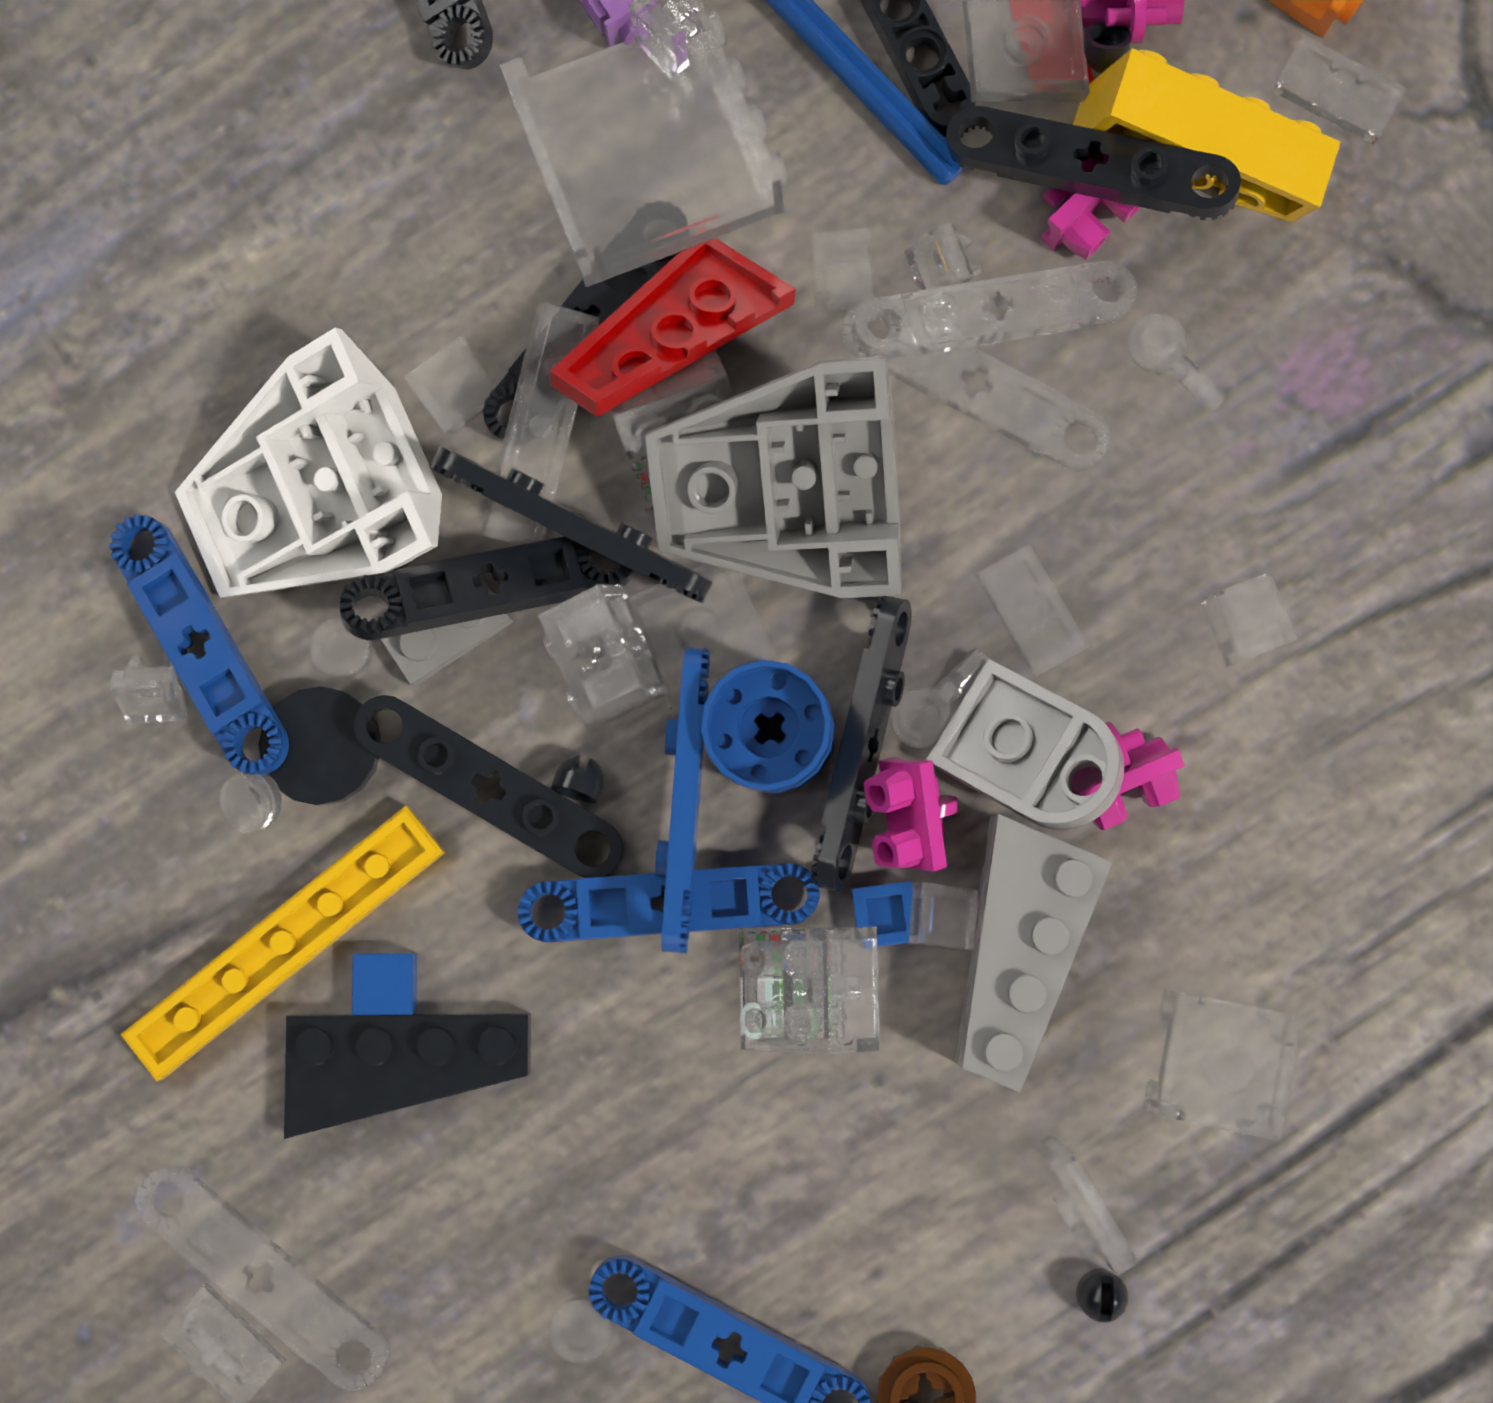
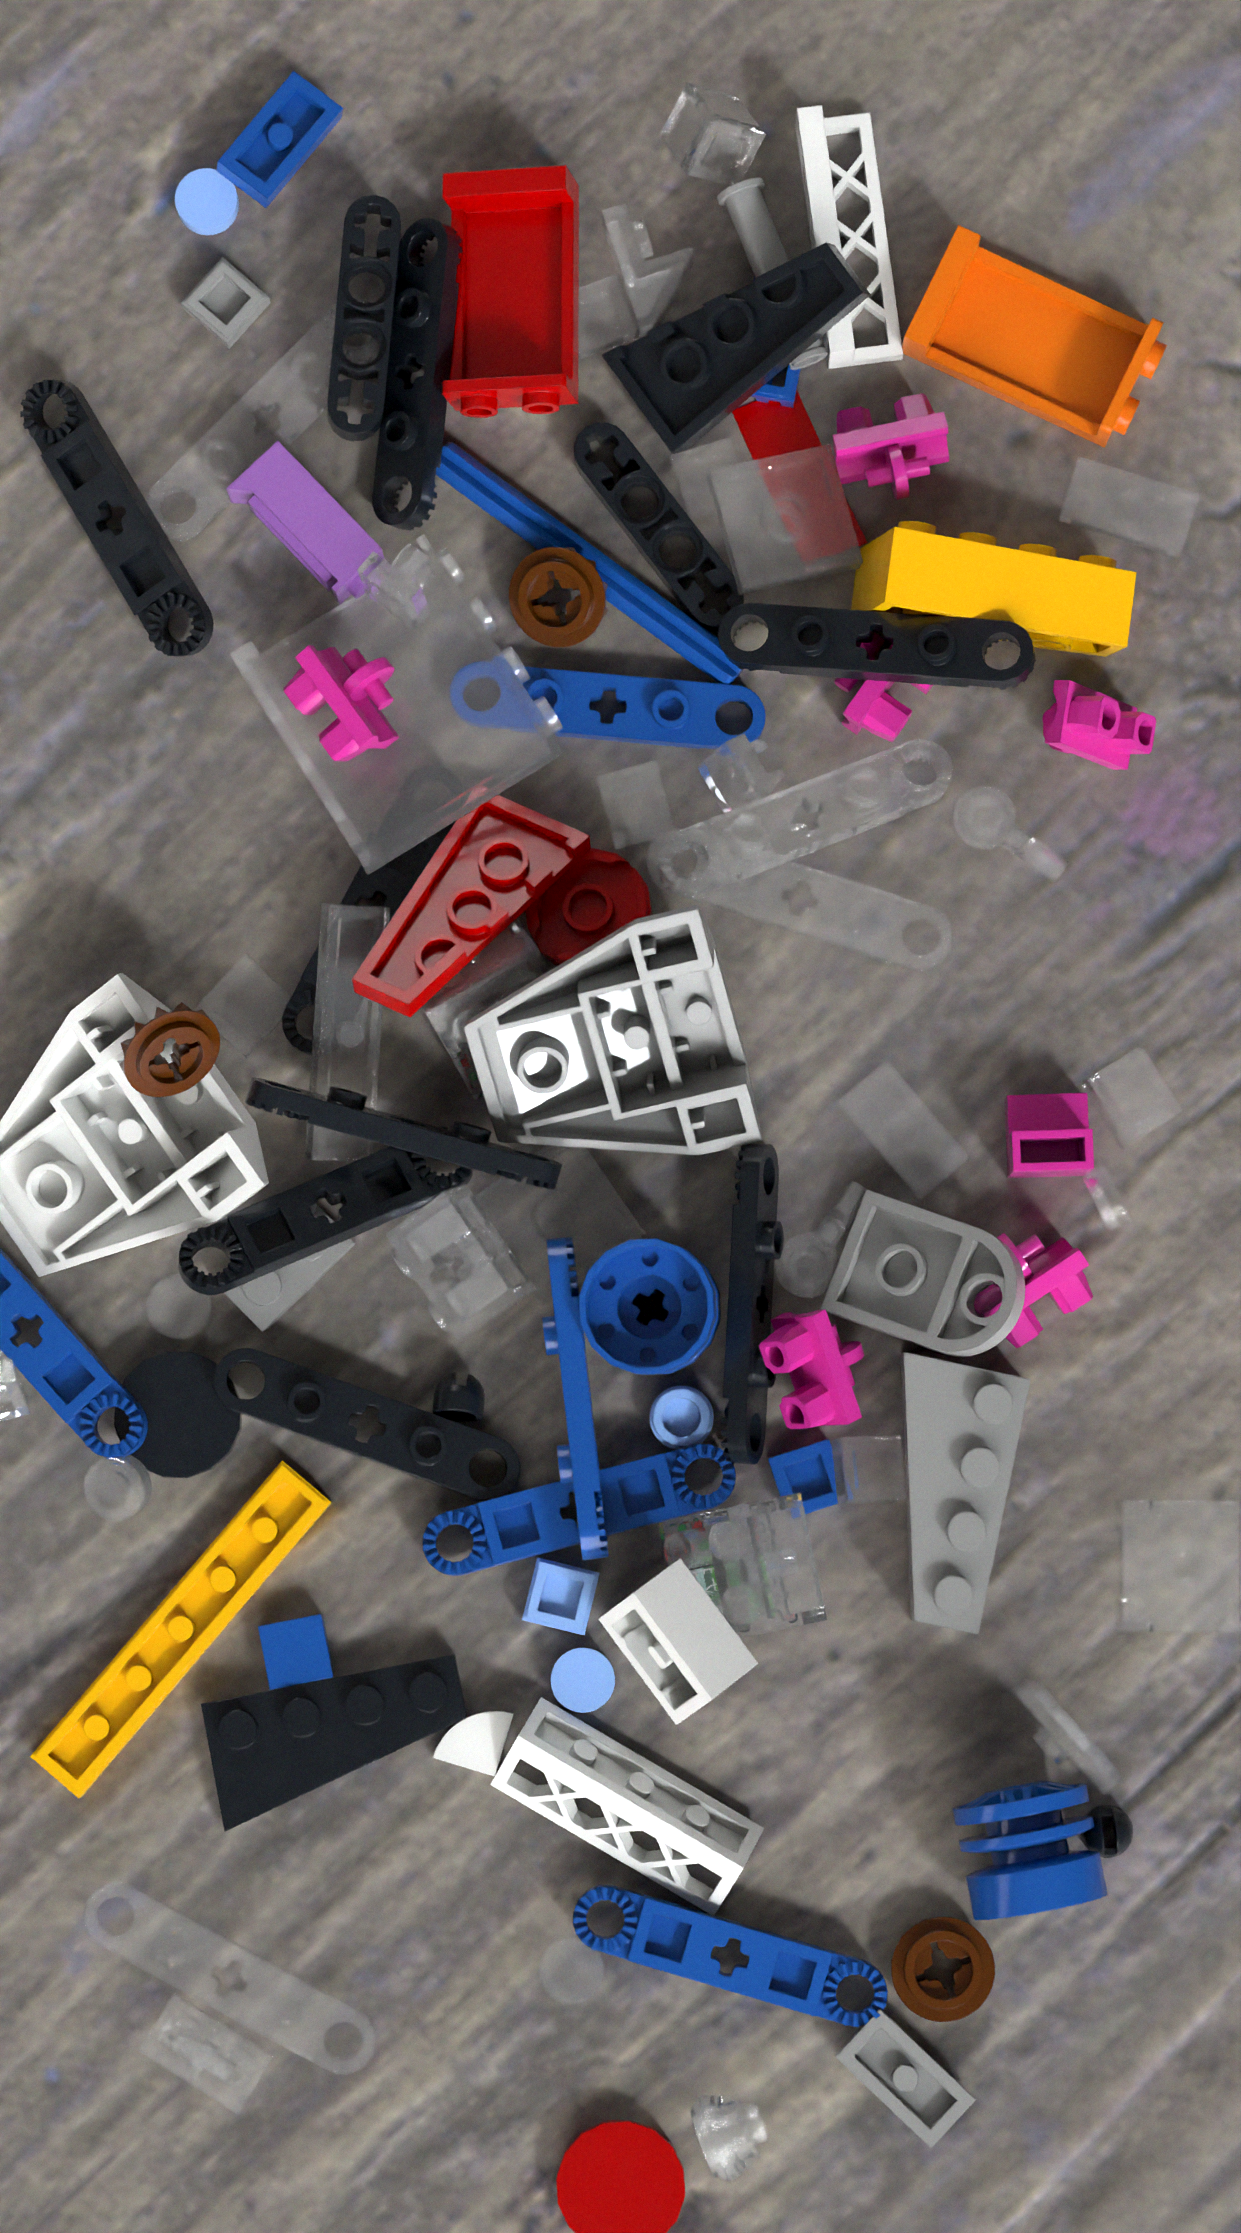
camera: 10 degrees left, 0 degrees up
black hinge [1082,21,1132,73] -> none
none -> reddish brown gear [119,1002,220,1097]
none -> dark pink hips [283,645,399,761]
none -> white tile [433,1711,514,1777]
none -> blue piece [450,663,766,752]
none -> white fence [490,1697,764,1915]
none -> reddish brown gear [509,546,608,647]
none -> light blue tile [522,1557,600,1635]
none -> red tile [526,848,653,966]
none -> light blue tile [551,1647,615,1713]
none -> white slope [599,1558,758,1725]
none -> light blue tile [649,1385,714,1450]
none -> blue wheel [952,1780,1108,1920]
none -> dark pink piece [1004,1093,1094,1178]
none -> dark pink hips [1042,680,1156,770]
none -> clear tile [1083,1164,1133,1232]

